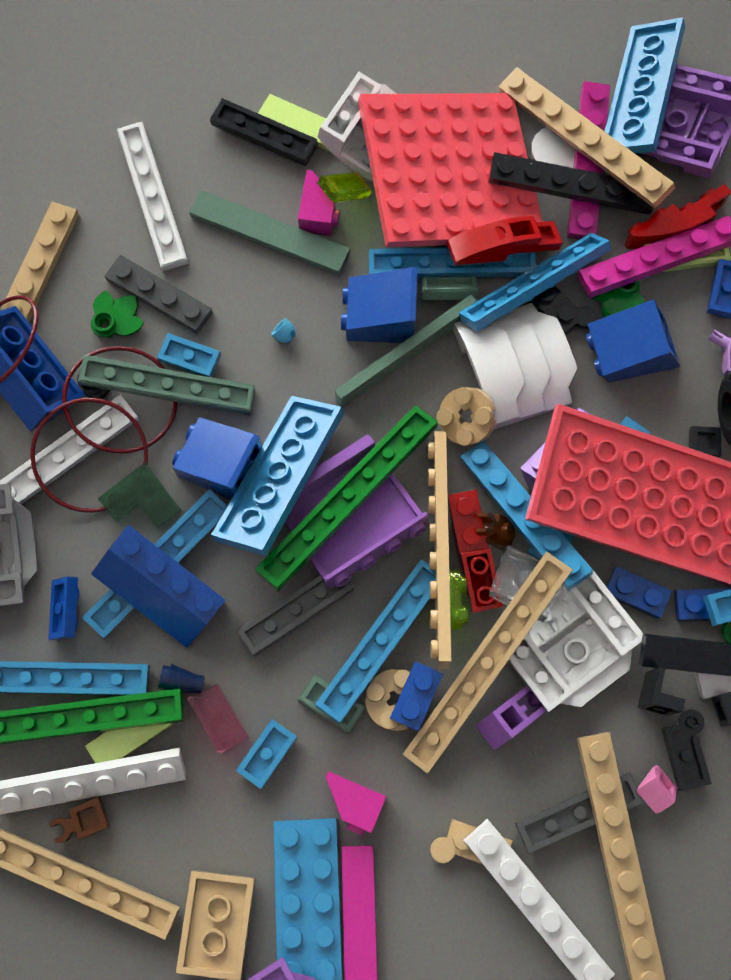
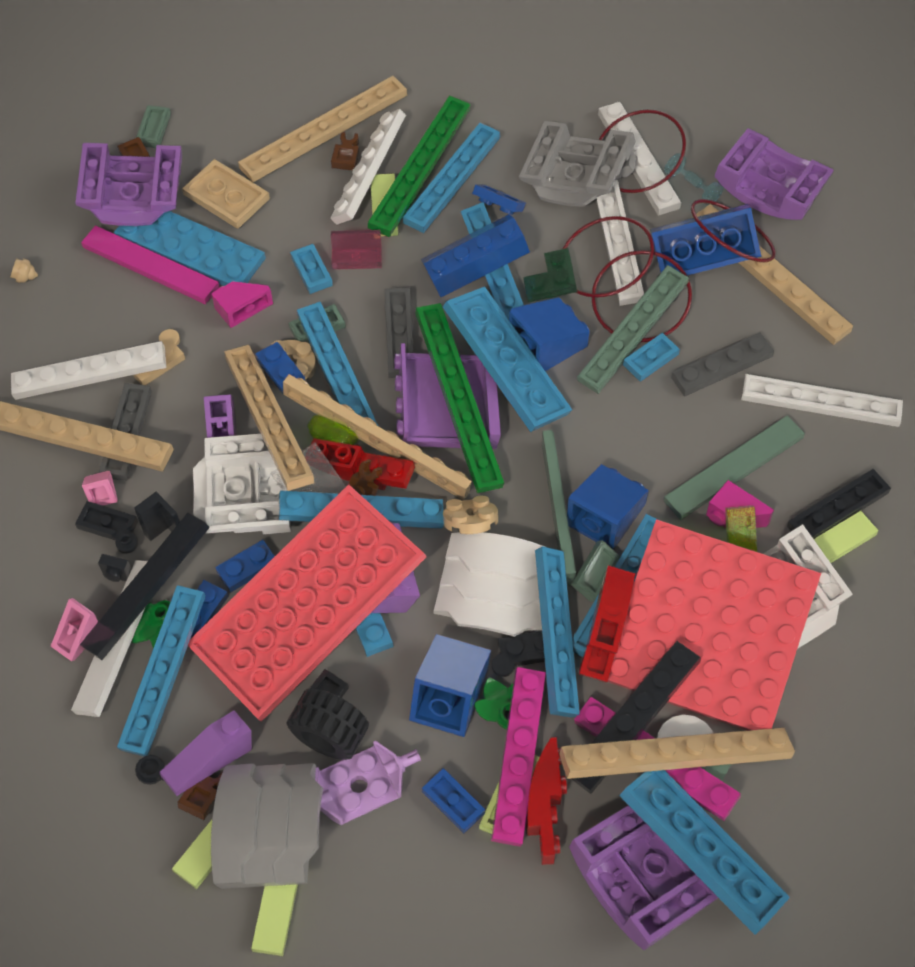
camera: 120 degrees right, 15 degrees down
green plate [91,290,144,338] -> none
dark blue cone [158,664,204,694] -> none
medium azure hinge [271,318,296,343] -> none

